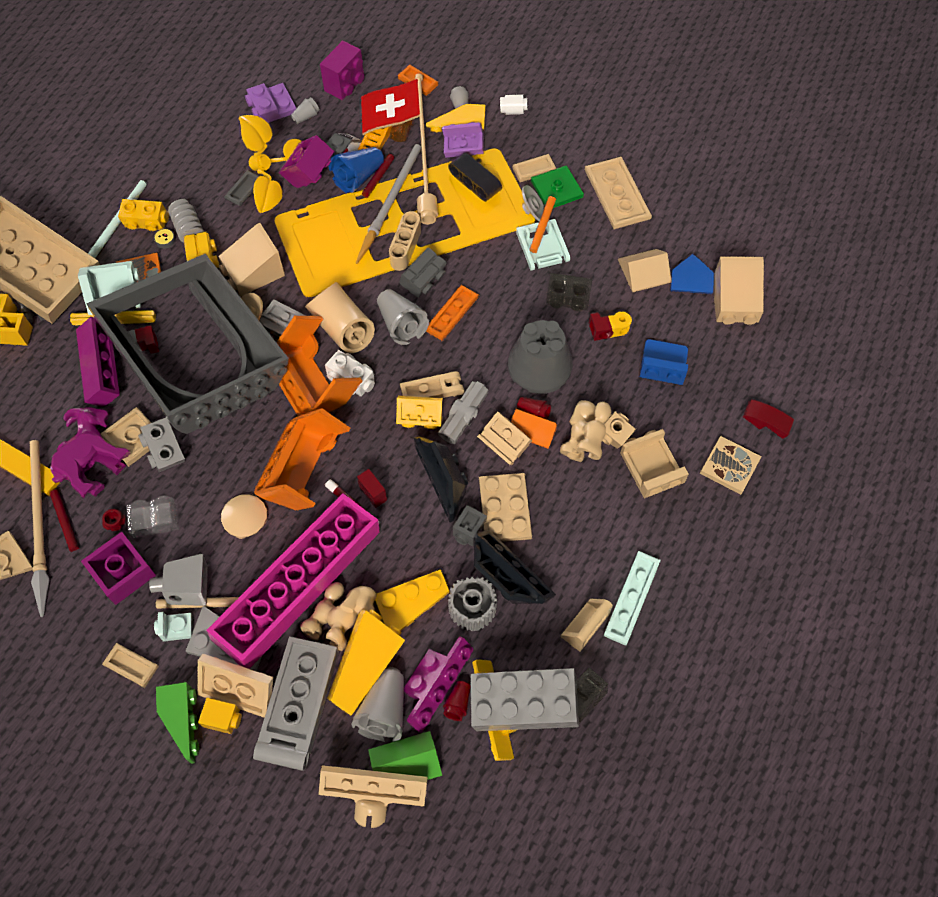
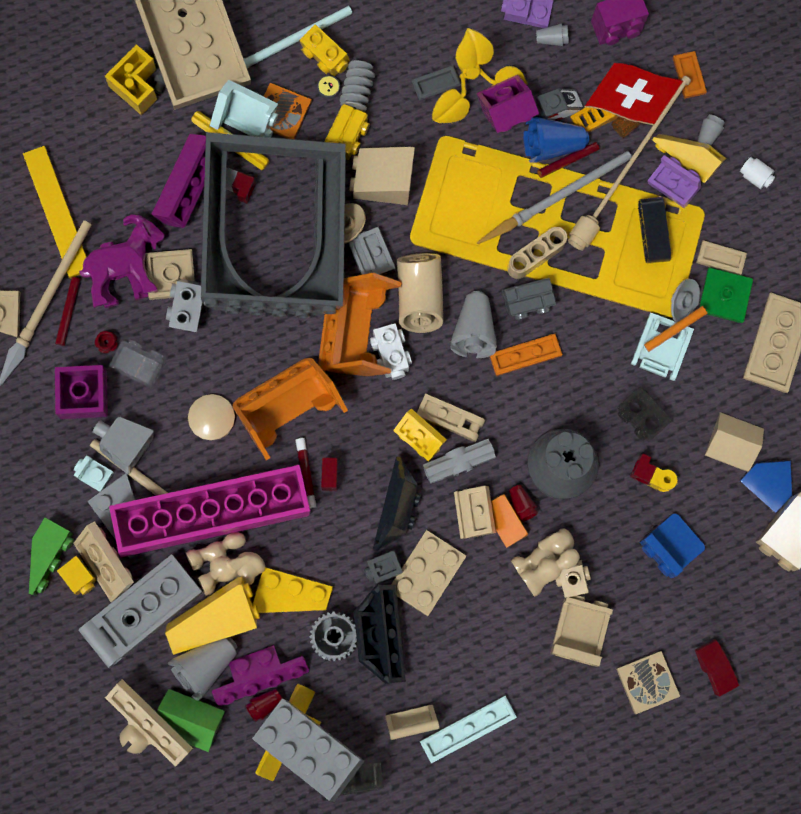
camera: 30 degrees right, 15 degrees up
tan tile [102,643,159,688] -> none

